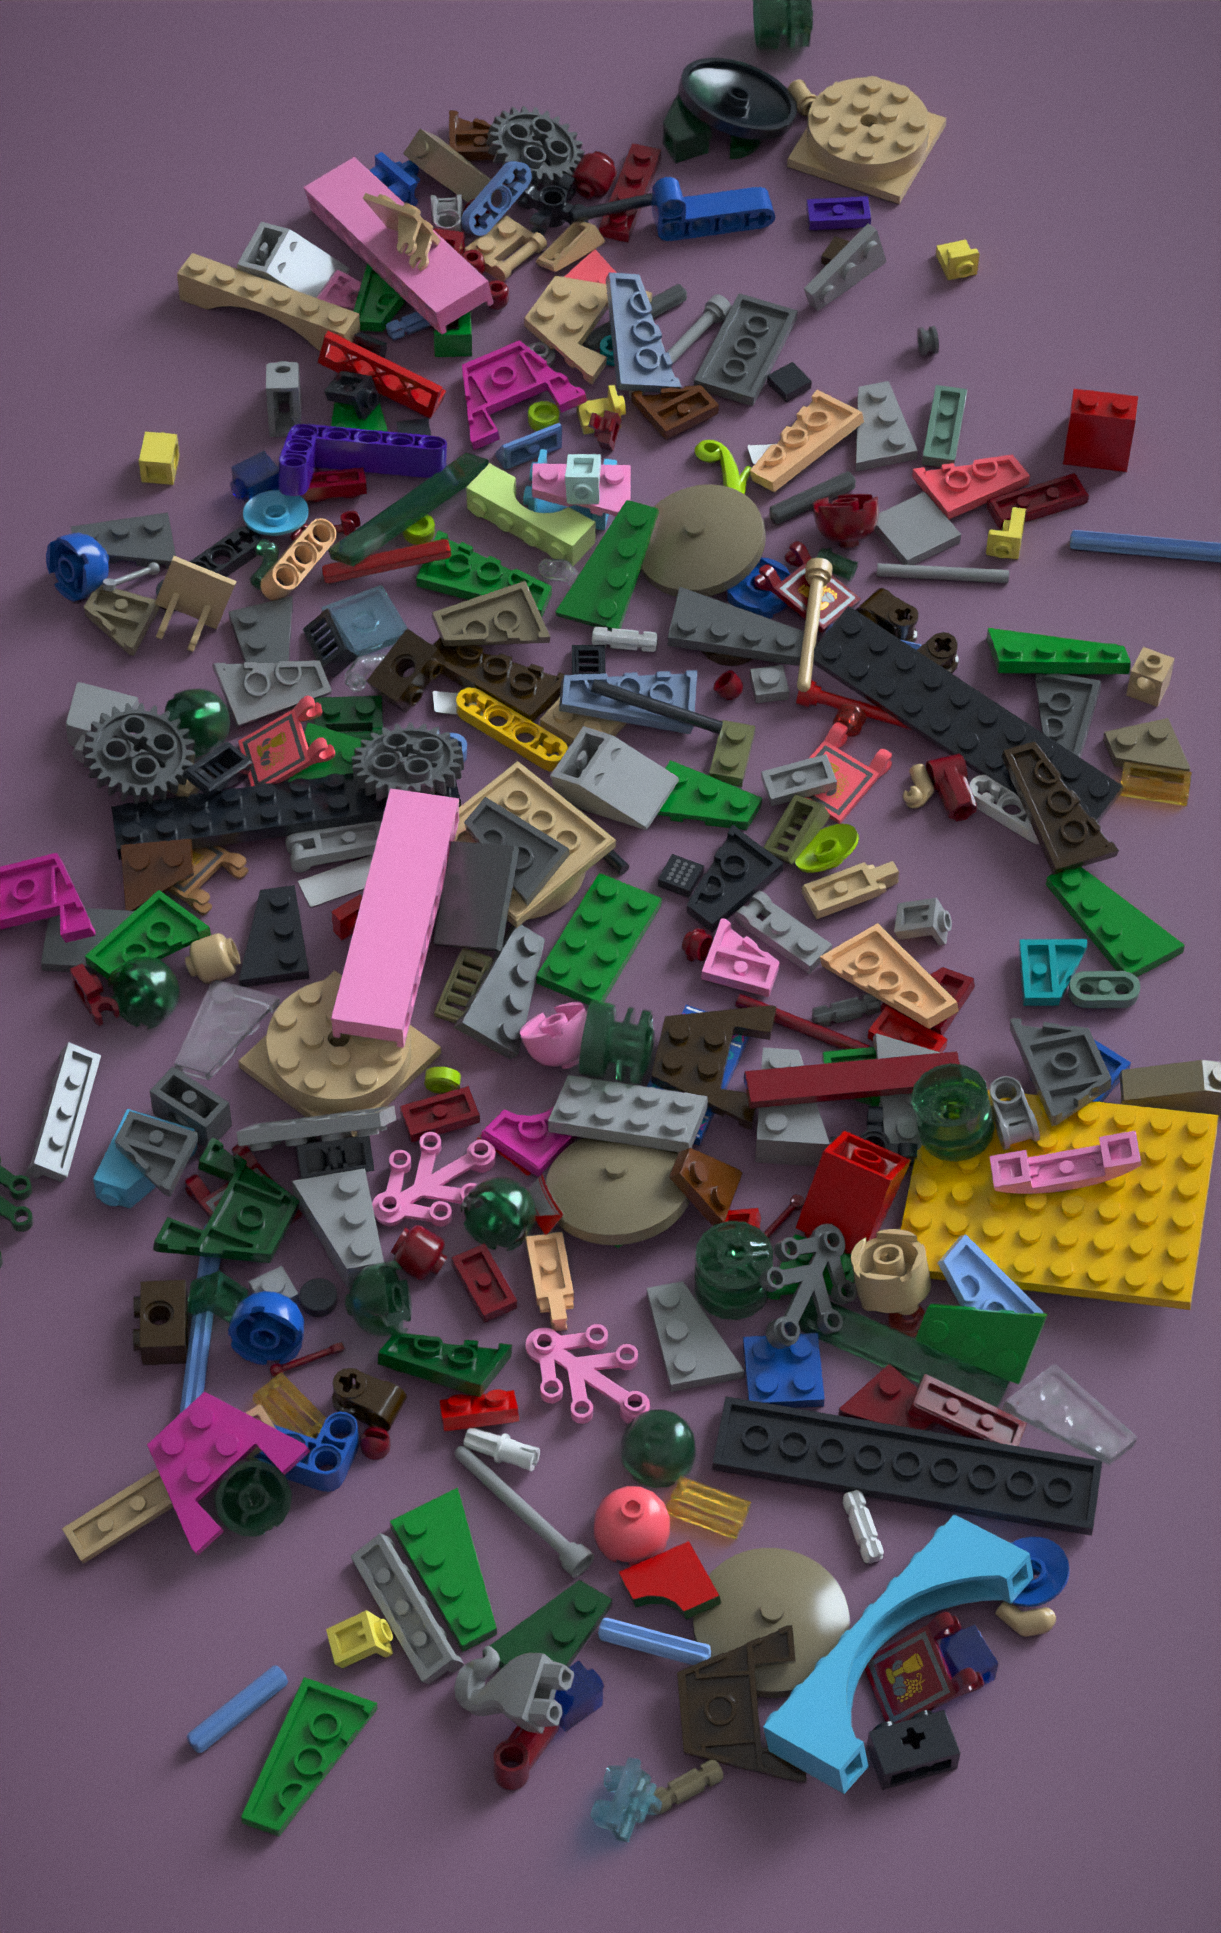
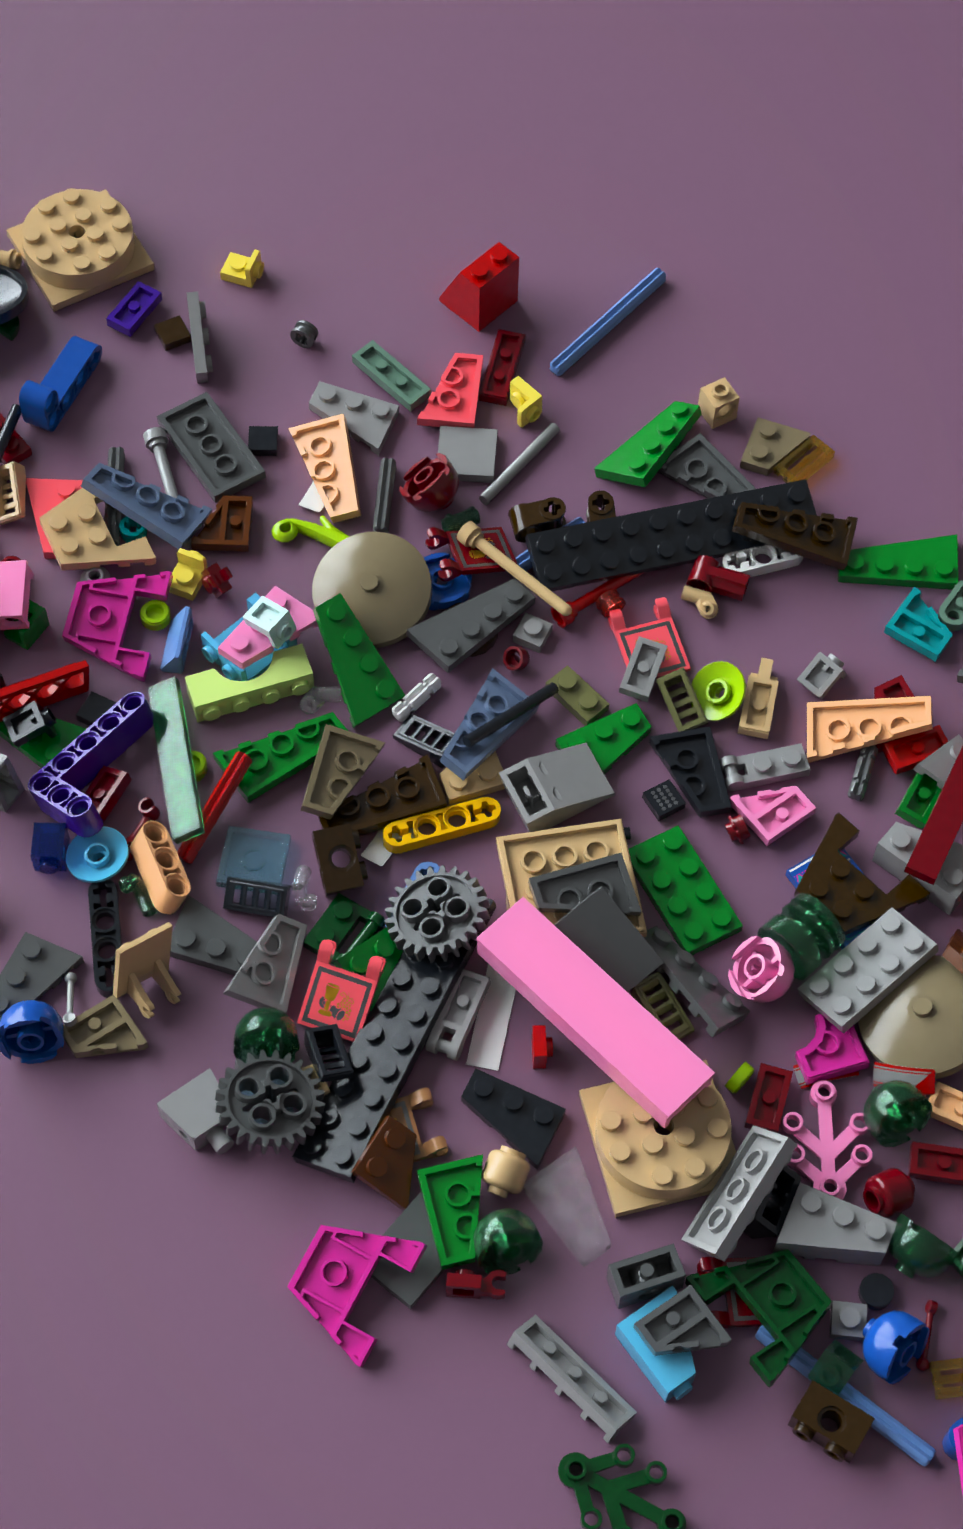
camera: 55 degrees left, 5 degrees up
dark red bar [735,994,871,1050] -> none

